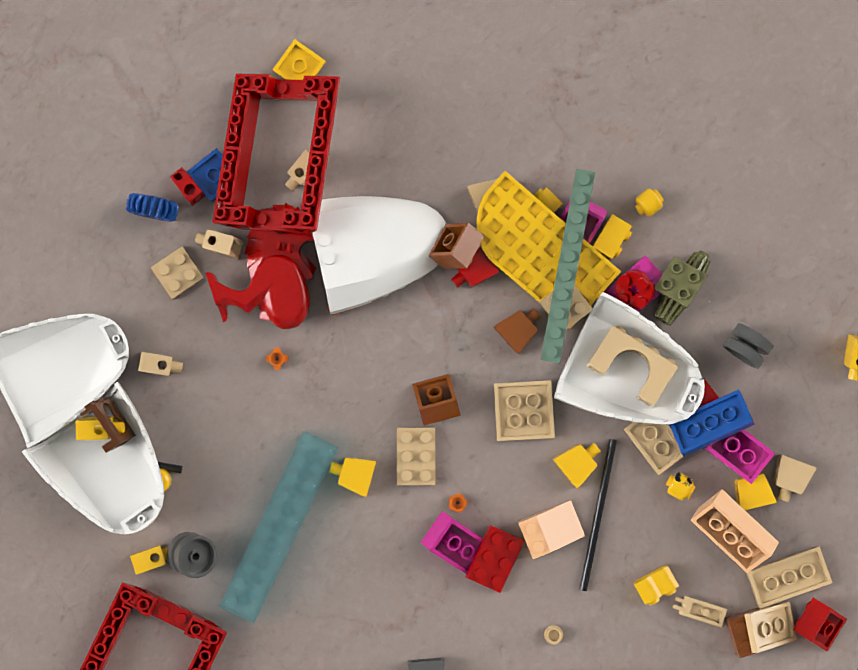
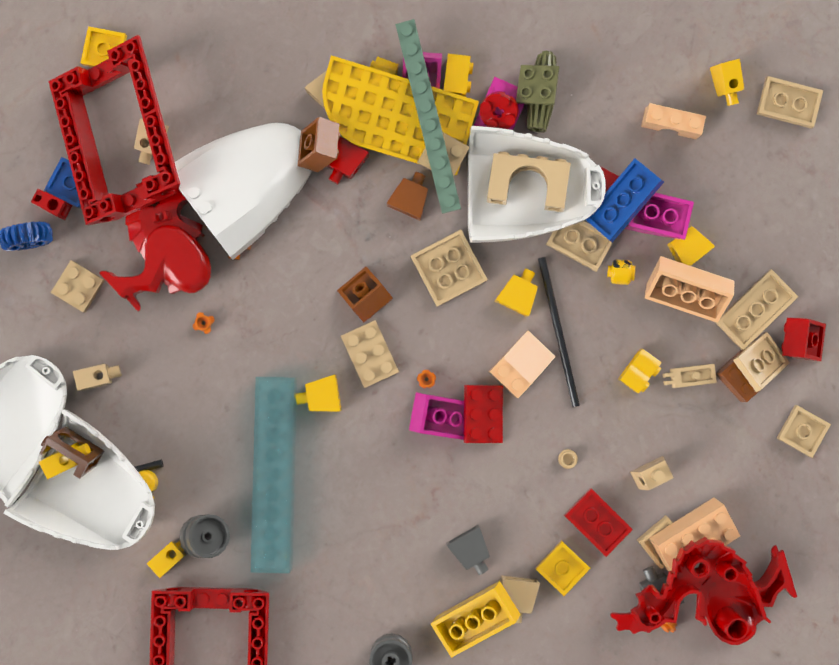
camera: 20 degrees left, 0 degrees up
tan torso [195,230,244,260] -> none
yellow head [634,188,664,217] -> none
dark grey wheel [723,323,774,369] -> none
tan torso [773,454,816,502] -> none
none -> light nougat arch [641,103,706,139]

